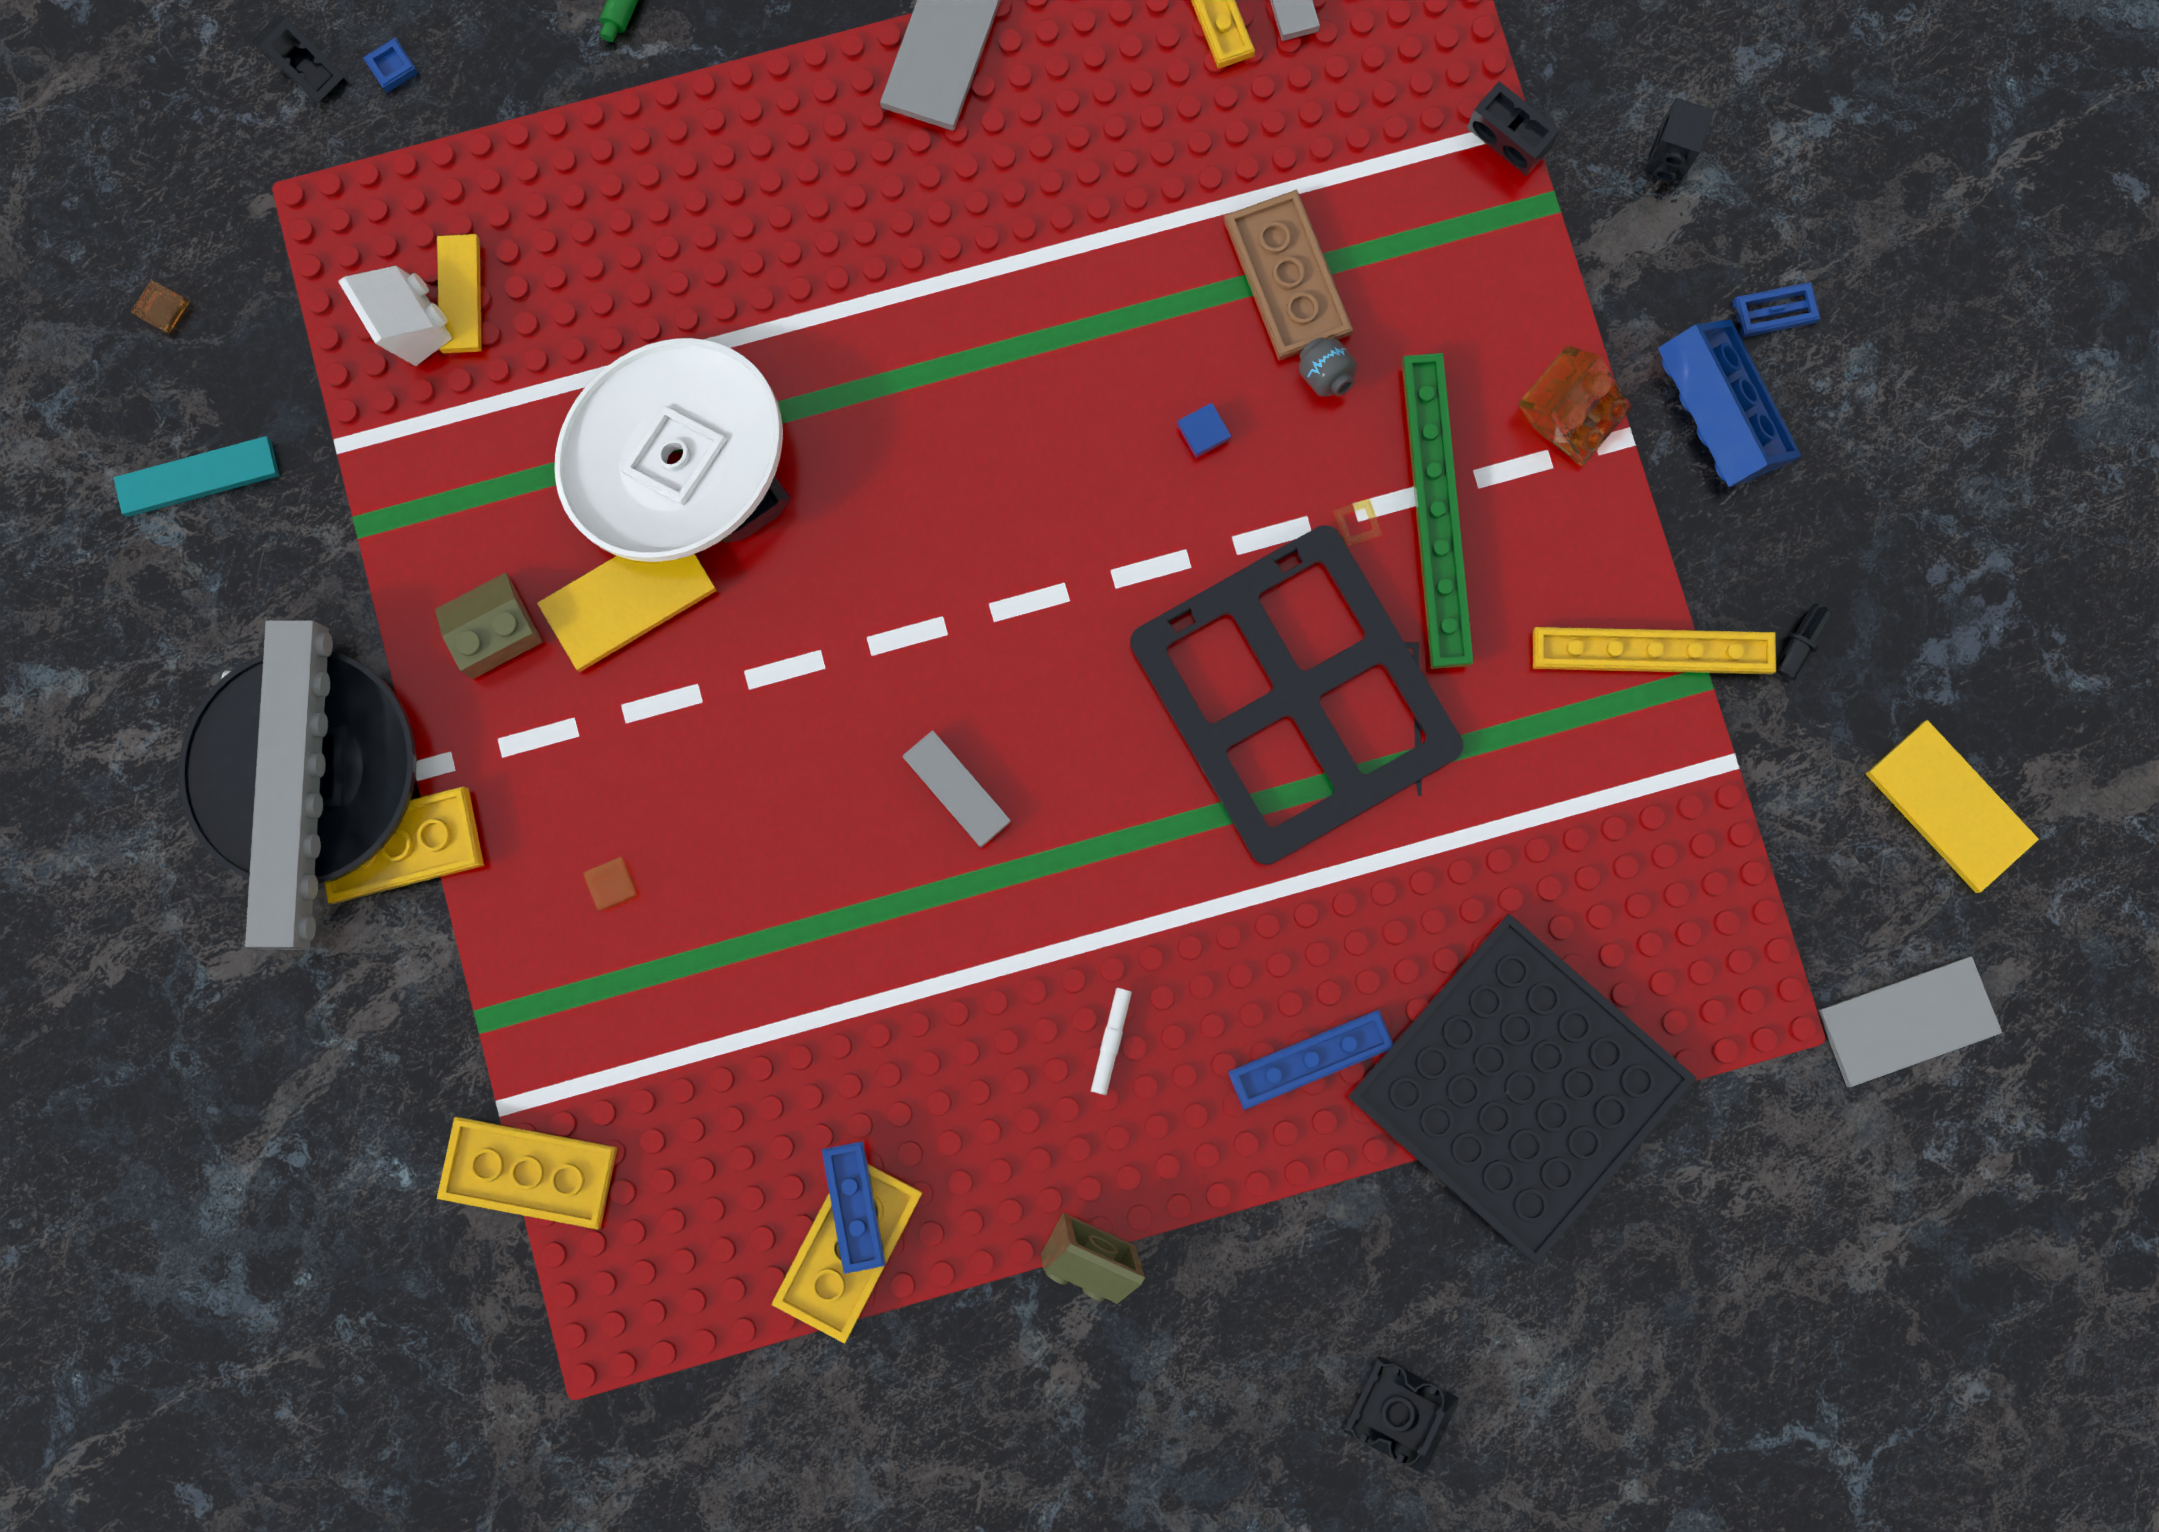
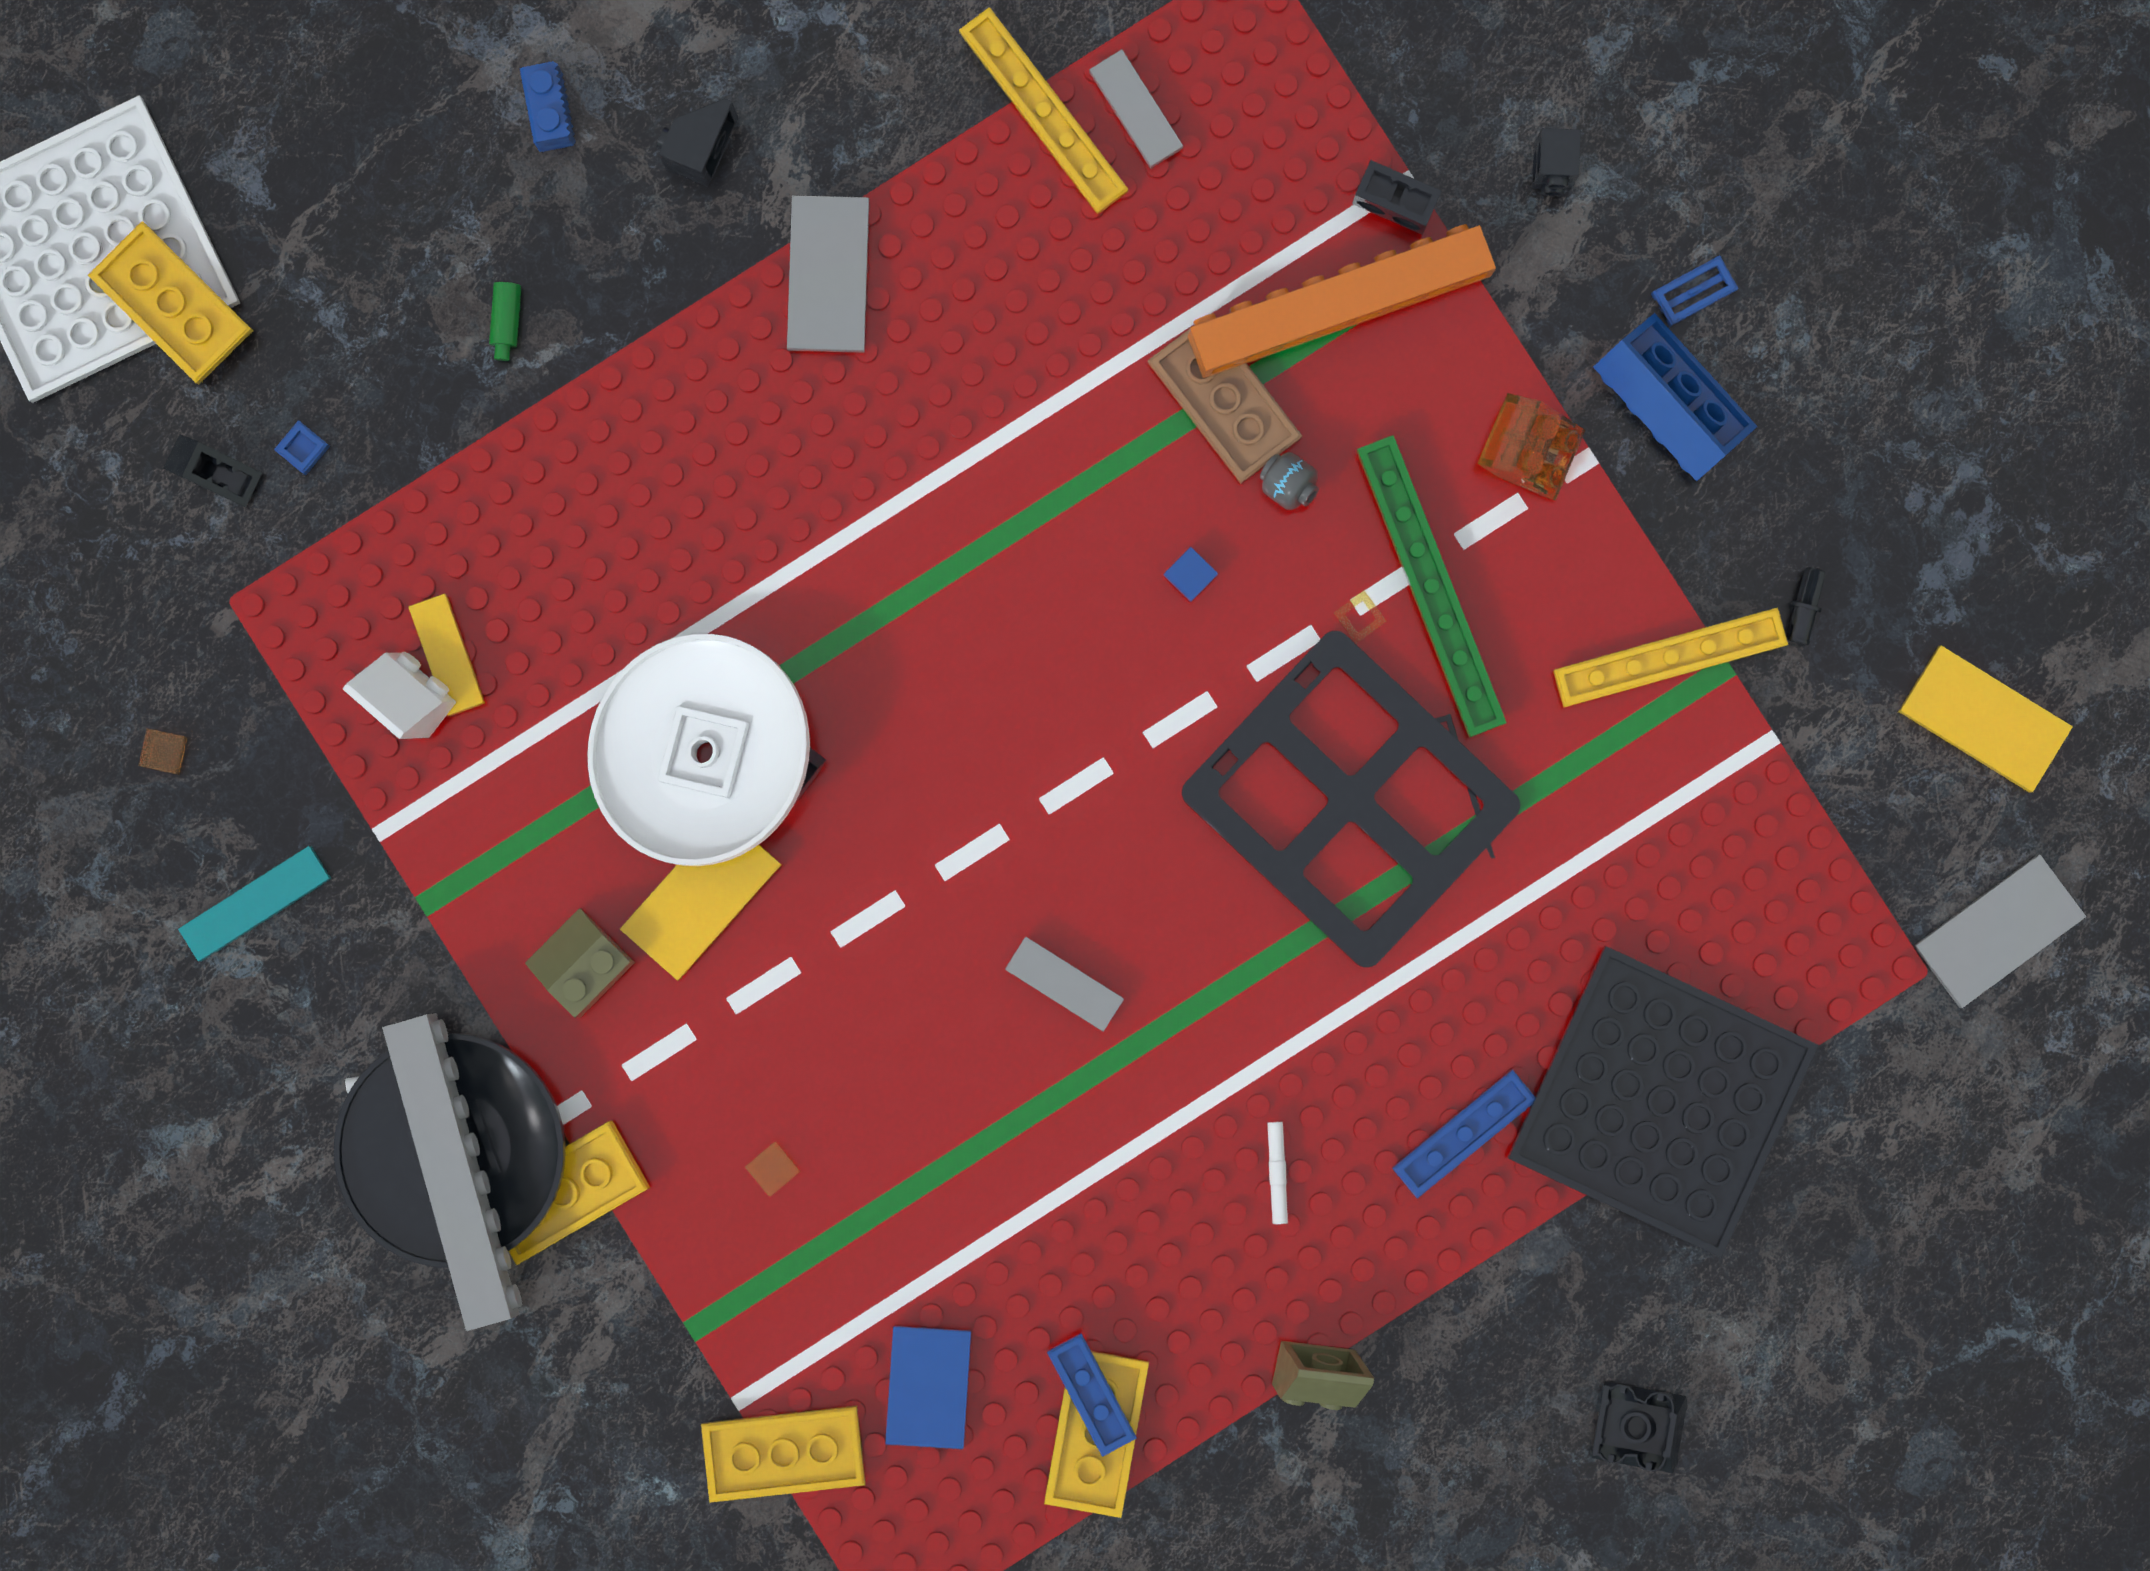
camera: 15 degrees left, 5 degrees up
none -> blue tile [885,1326,971,1449]
none -> orange brick [1187,224,1496,379]

